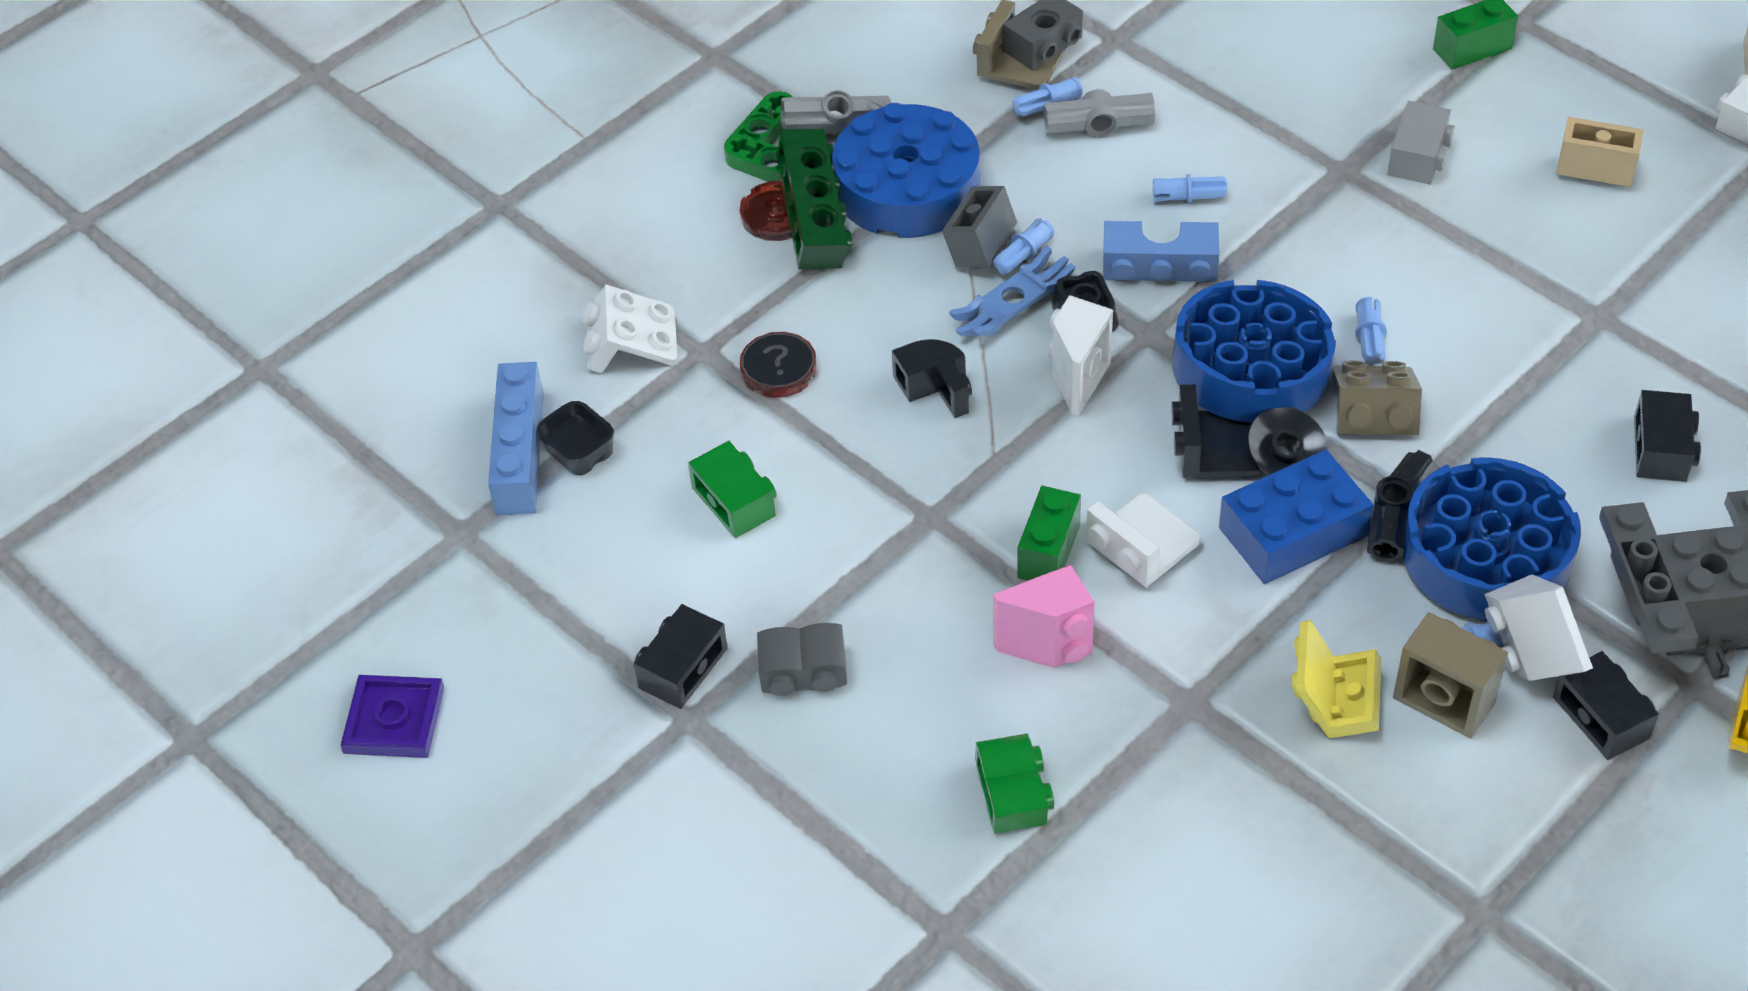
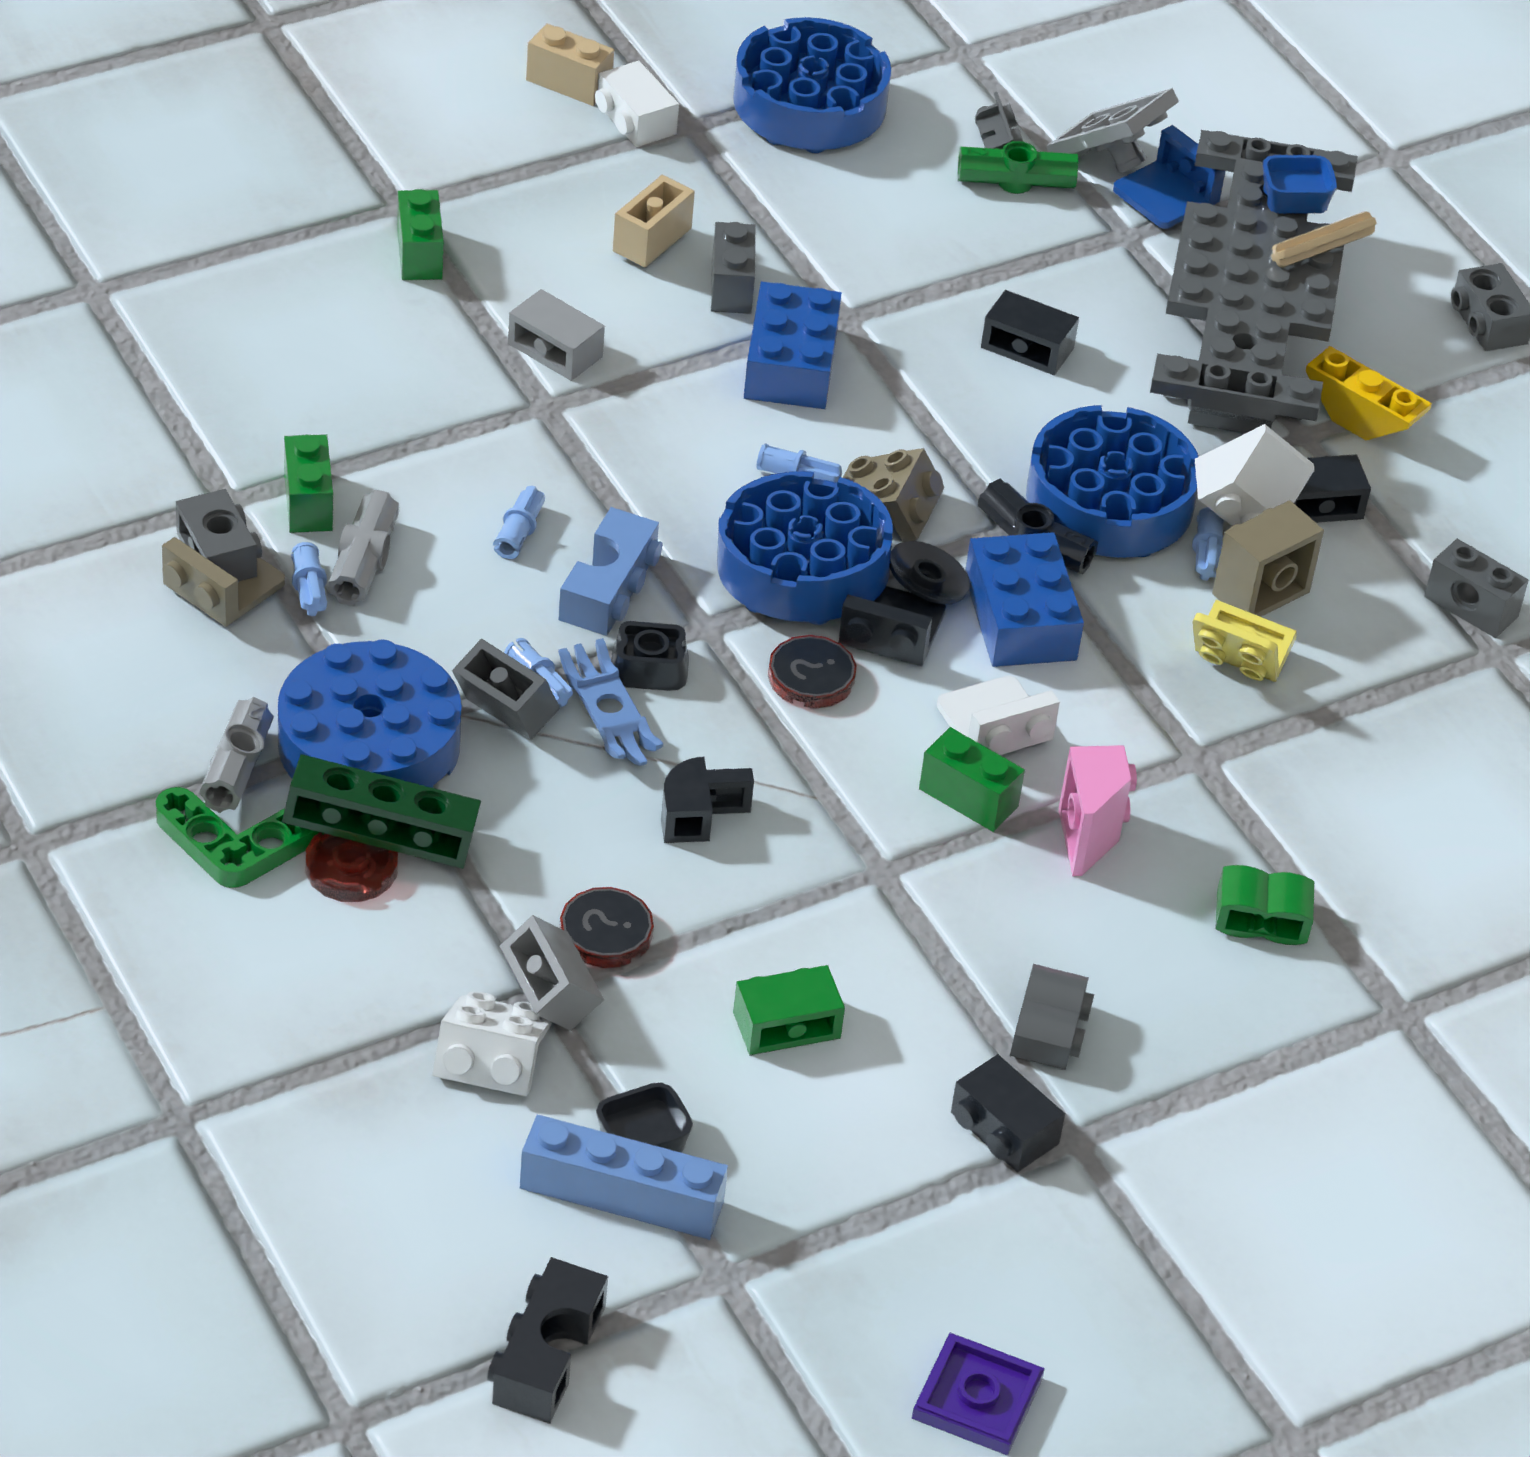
camera: 80 degrees left, 5 degrees down
white slope [1048,295,1113,417] -> none
none -> green brick [284,434,333,533]
none -> black arch [487,1257,608,1424]
none -> light grey brick [500,915,604,1031]
none -> dark grey brick [711,222,756,314]
none -> blue brick [743,281,842,409]
none -> black tile [768,635,857,709]
none -> dark grey brick [1424,538,1529,638]

